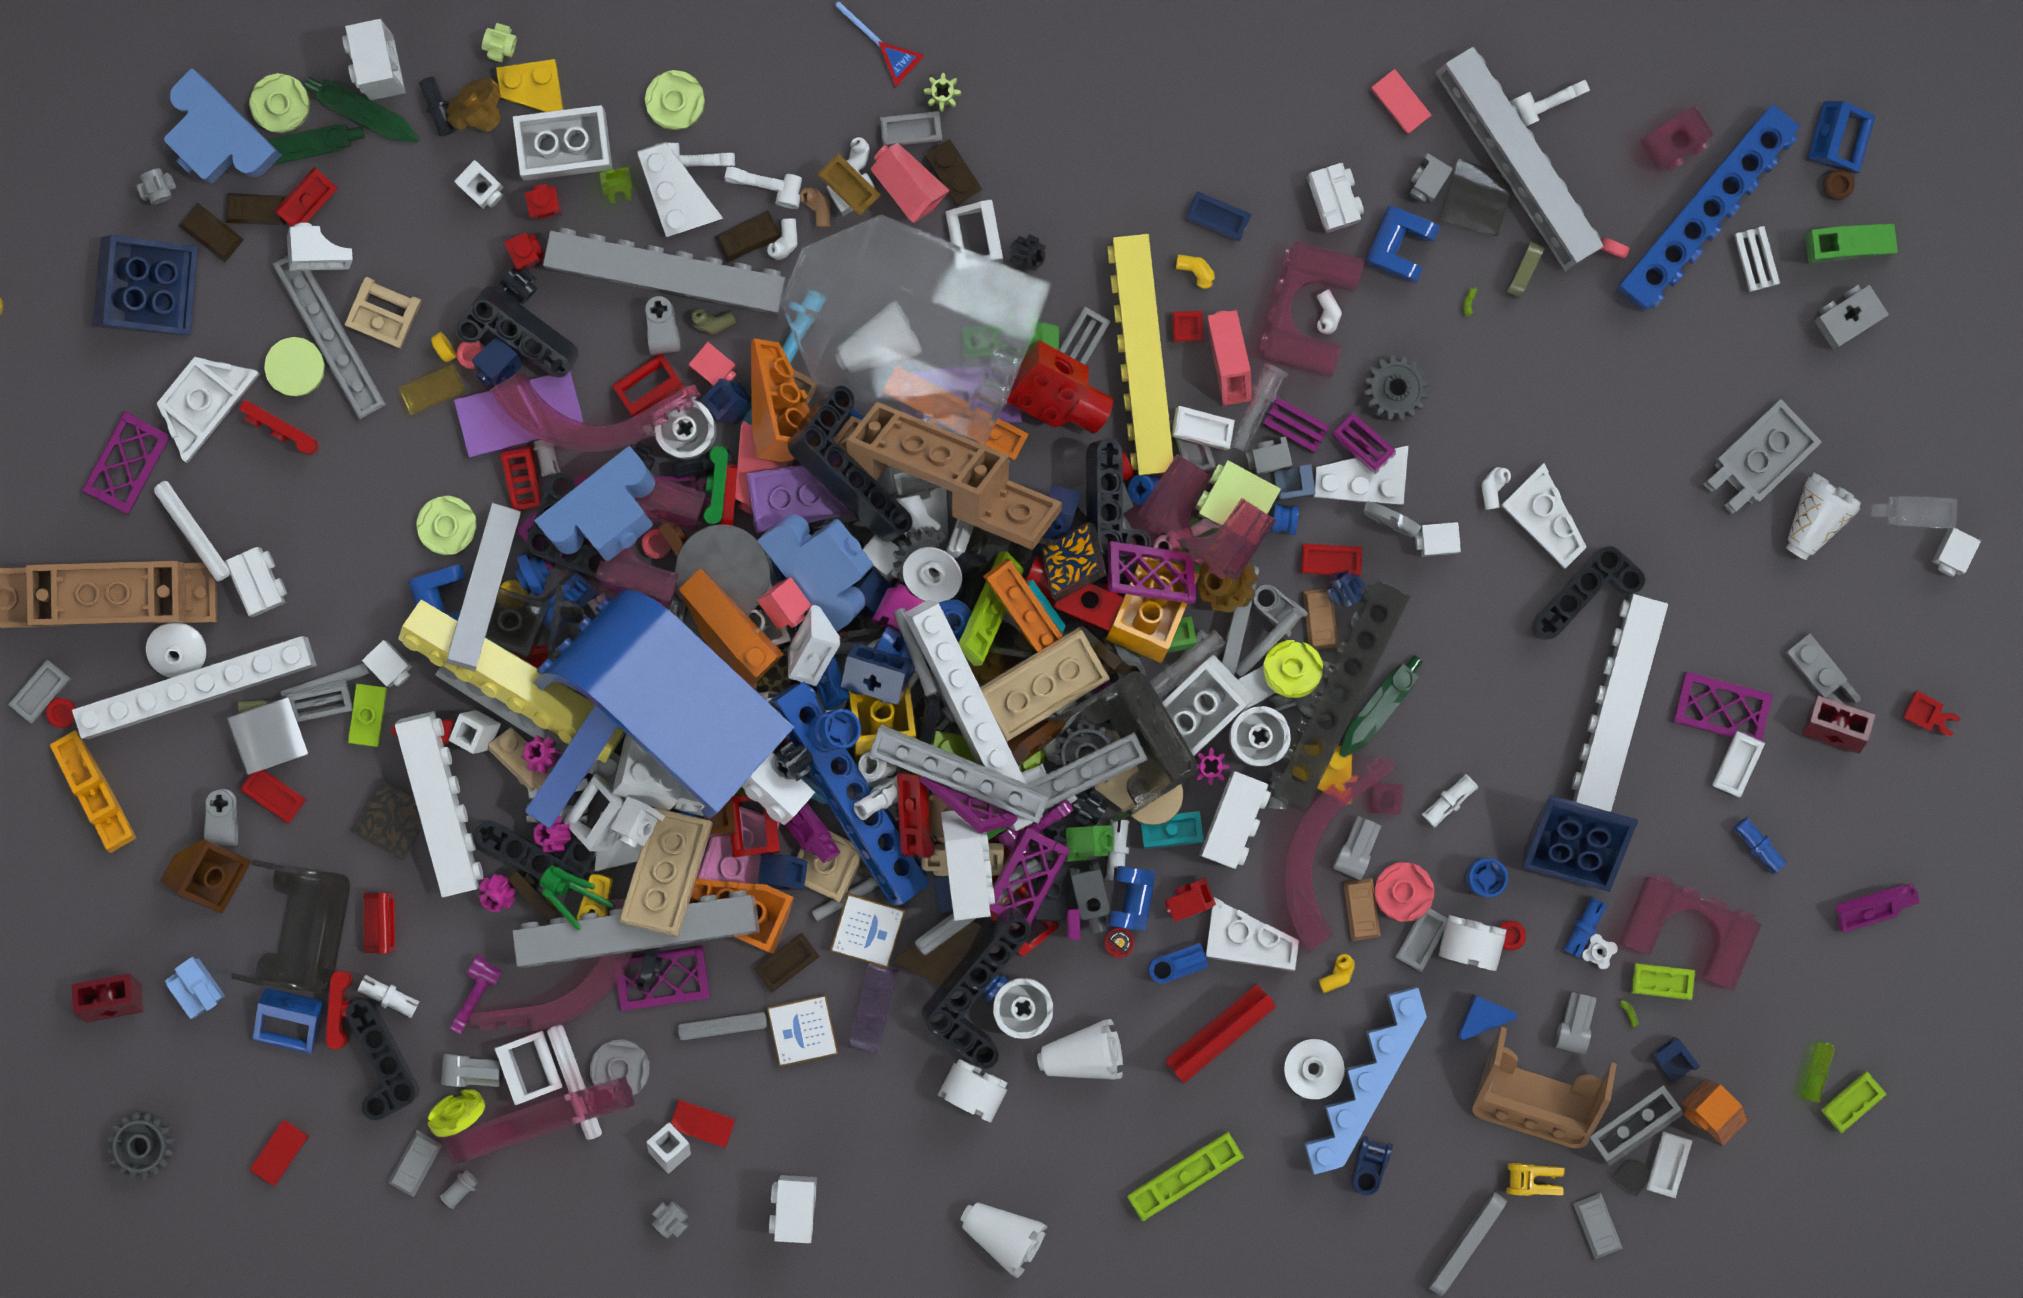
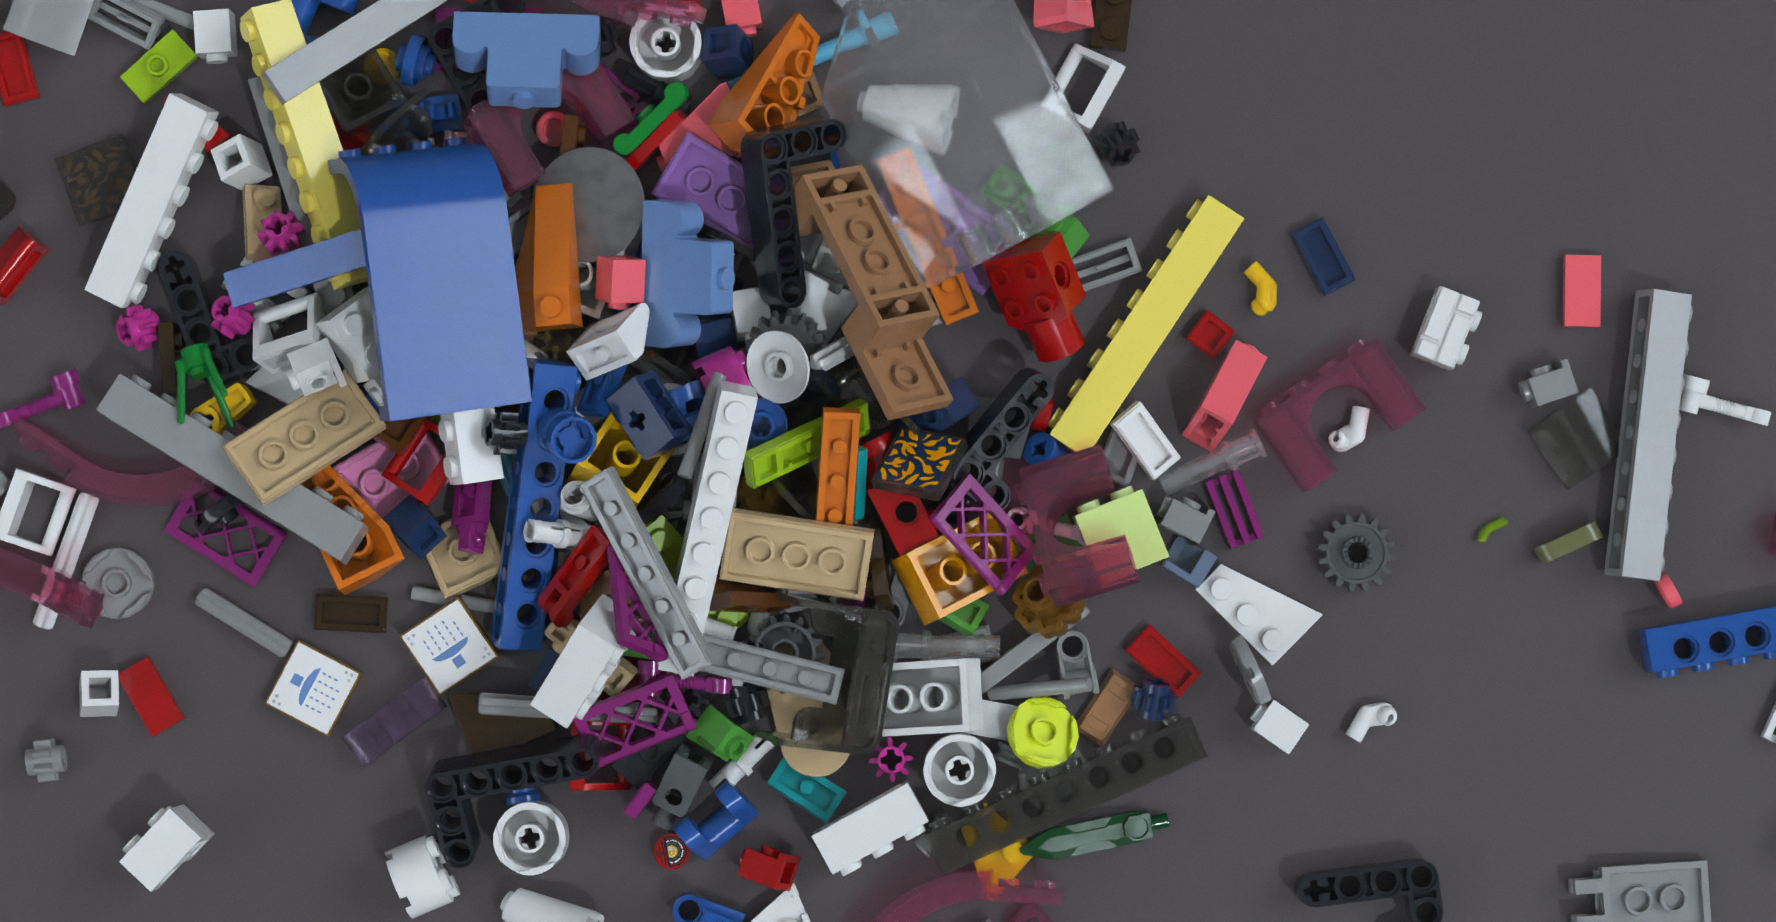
camera: 50 degrees right, 0 degrees up
blue wheel [1271,503,1299,535] -> none
magenta tile [1332,412,1396,474] -> none
blue connector [1365,206,1440,283] -> none
white wing [1501,463,1586,569] -> none

